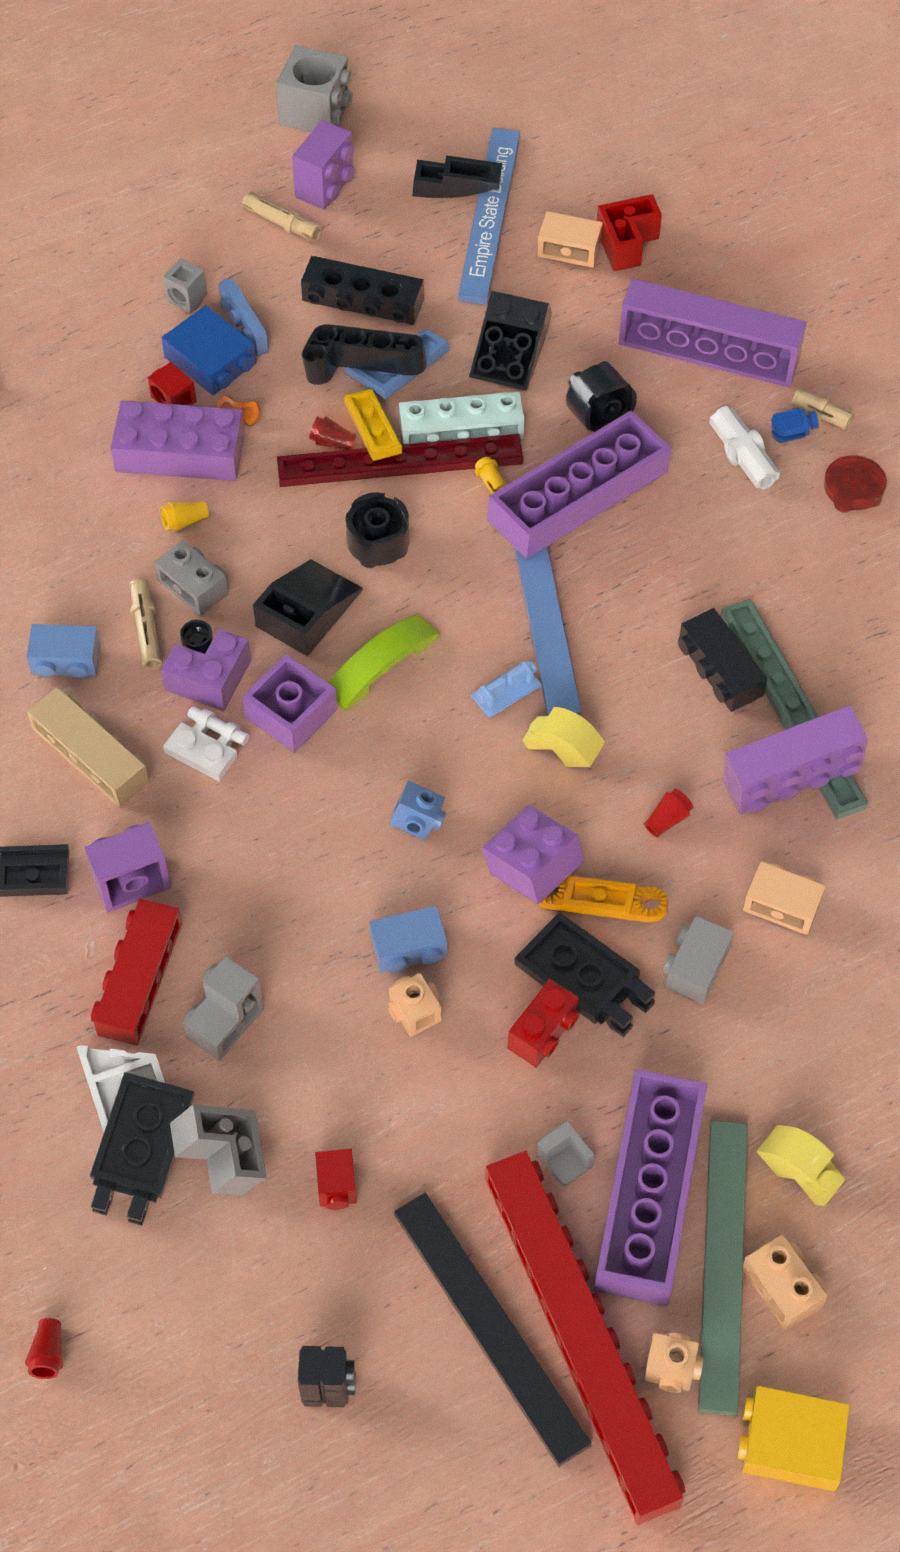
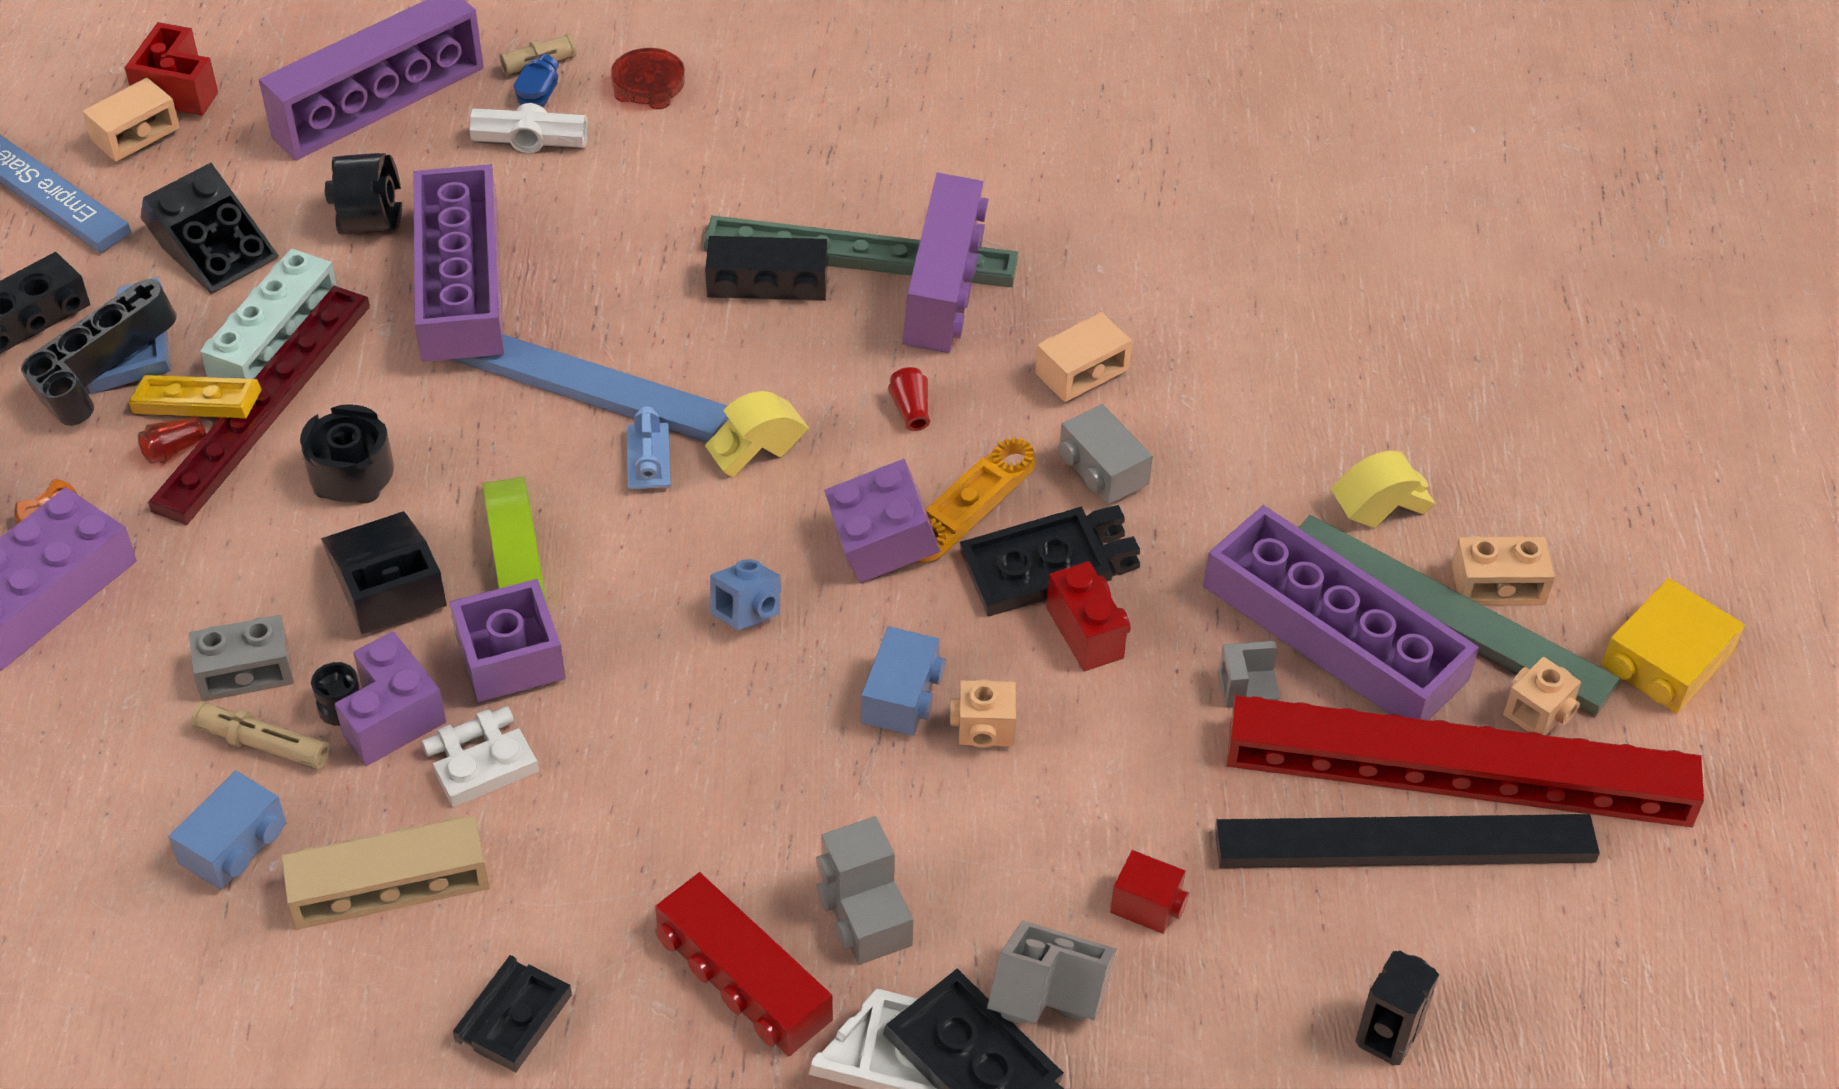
camera: 60 degrees left, 10 degrees down
medium lavender brick [84,822,171,913] -> none
yellow cone [160,500,209,532] -> none
yellow pin [475,457,508,494] -> none

